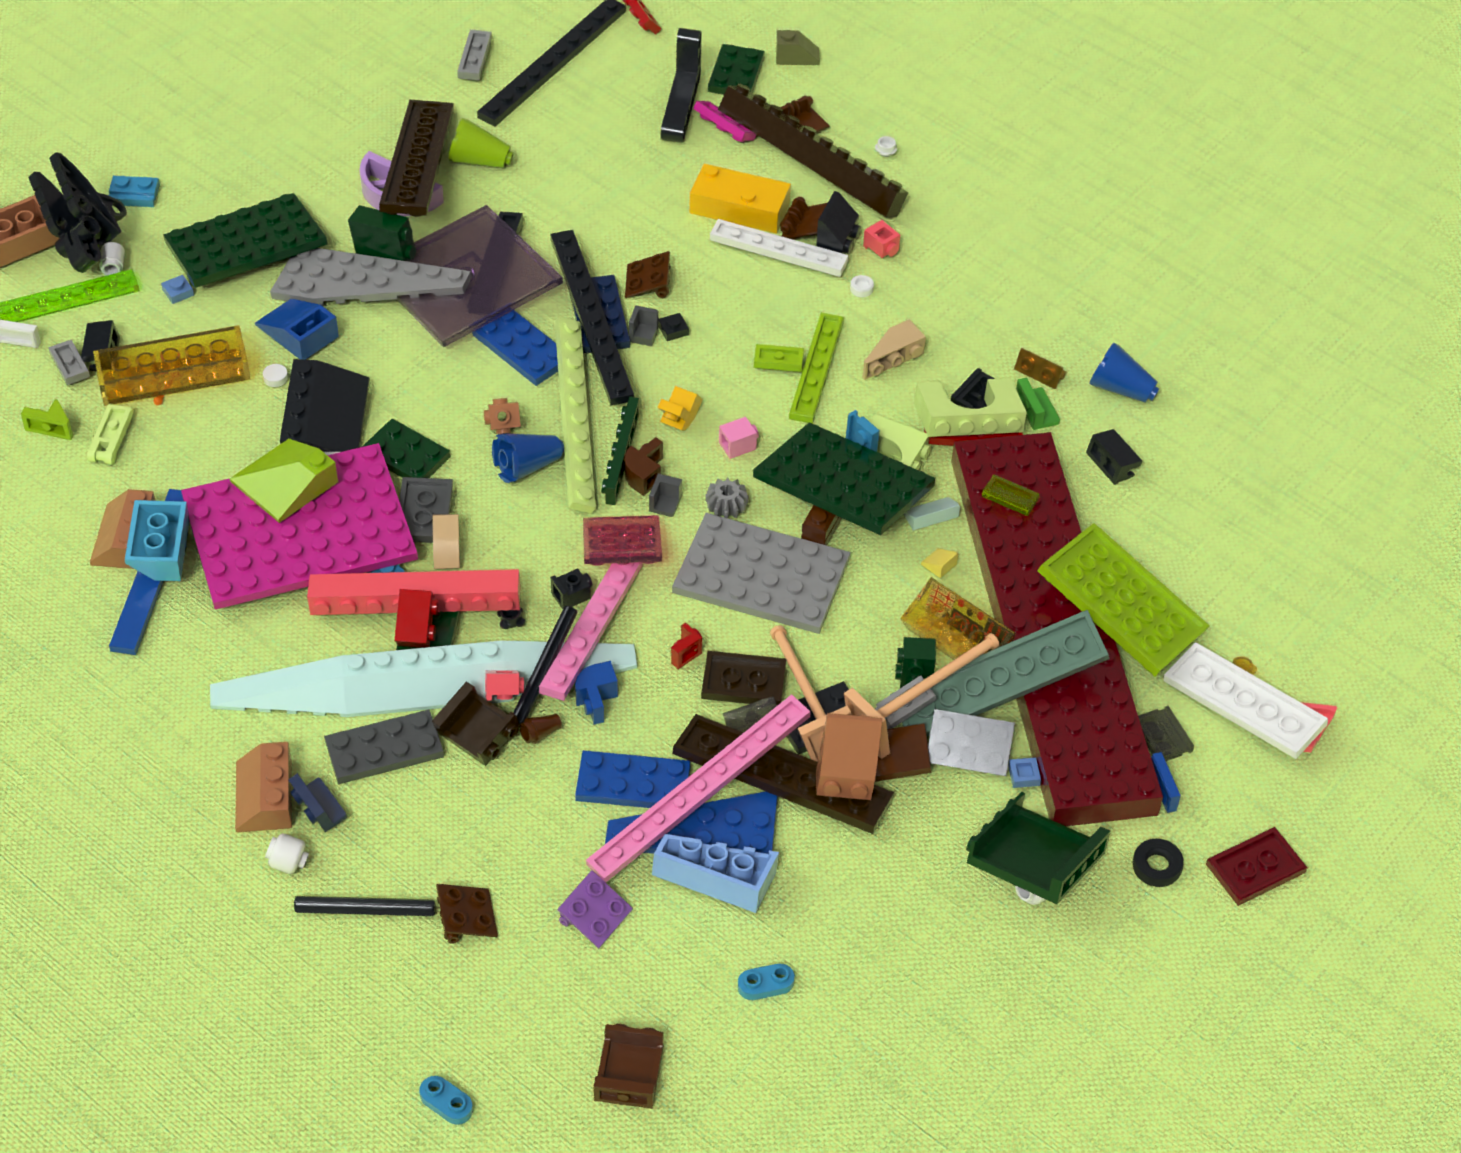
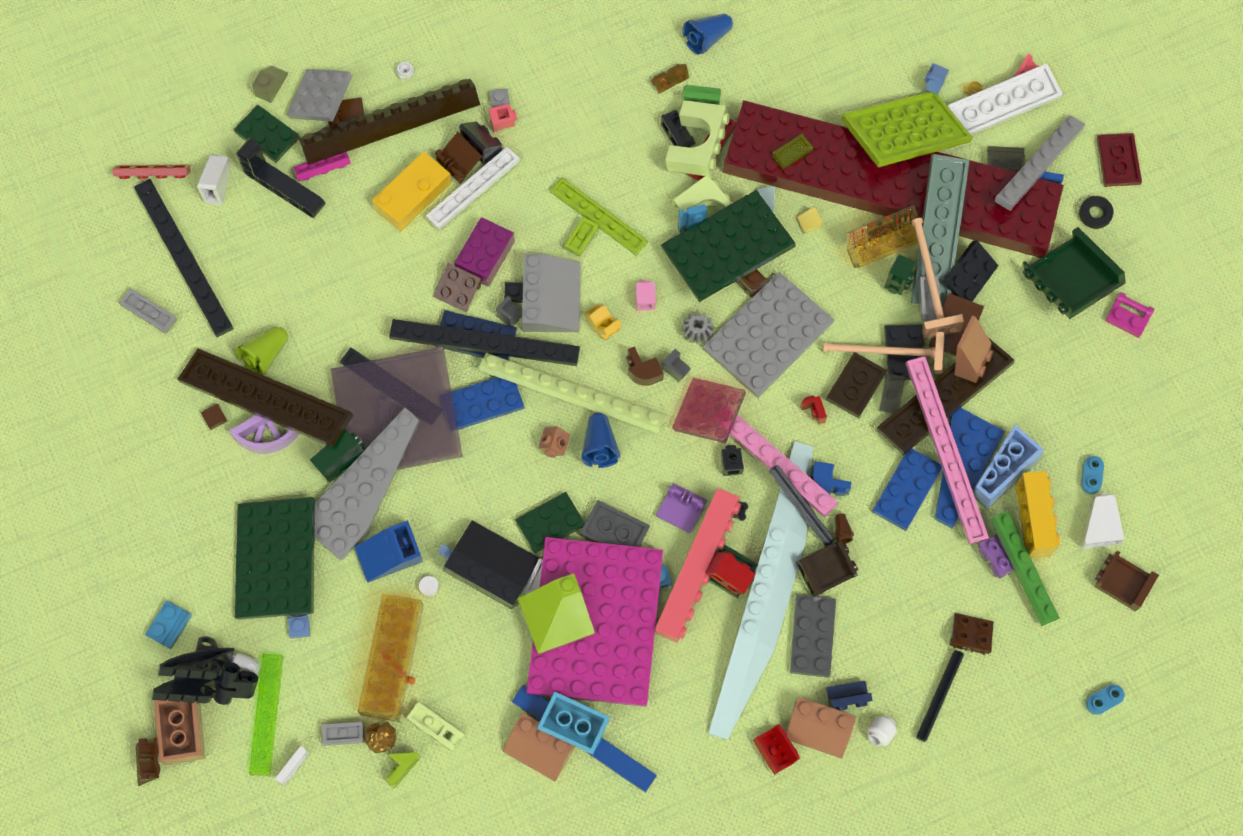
camera: 65 degrees left, 20 degrees up
black hinge [81,320,120,371] -> none
tan slope [433,514,460,569] -> none
coral brick [485,670,524,700] -> none
dark green plate [601,397,639,505] -> none
white tile [850,275,874,298] -> none
tan slope [863,319,926,380] -> none
medium blue plate [1008,757,1041,788] -> none
black hinge [1086,429,1142,485] -> none
none -> white slope [197,155,231,205]
none -> reddish brown tile [201,404,227,430]
none -> light grey plate [286,69,353,122]
none -> pearl gold piece [365,722,397,753]
none -> magenta brick [454,217,515,287]
none -> light grey plate [490,88,510,108]
none -> light grey slope [522,254,581,332]
none -> medium lavender hinge [656,483,708,533]
none -> red bracket [753,724,800,775]
none -> medium blue brick [924,63,949,94]
none -> bright green plate [990,511,1060,626]
none -> light grey plate [995,115,1085,211]
none -> yellow brick [1015,471,1060,558]
none -> white slope [1081,493,1124,549]
none -> dark pink plate [1105,292,1155,338]

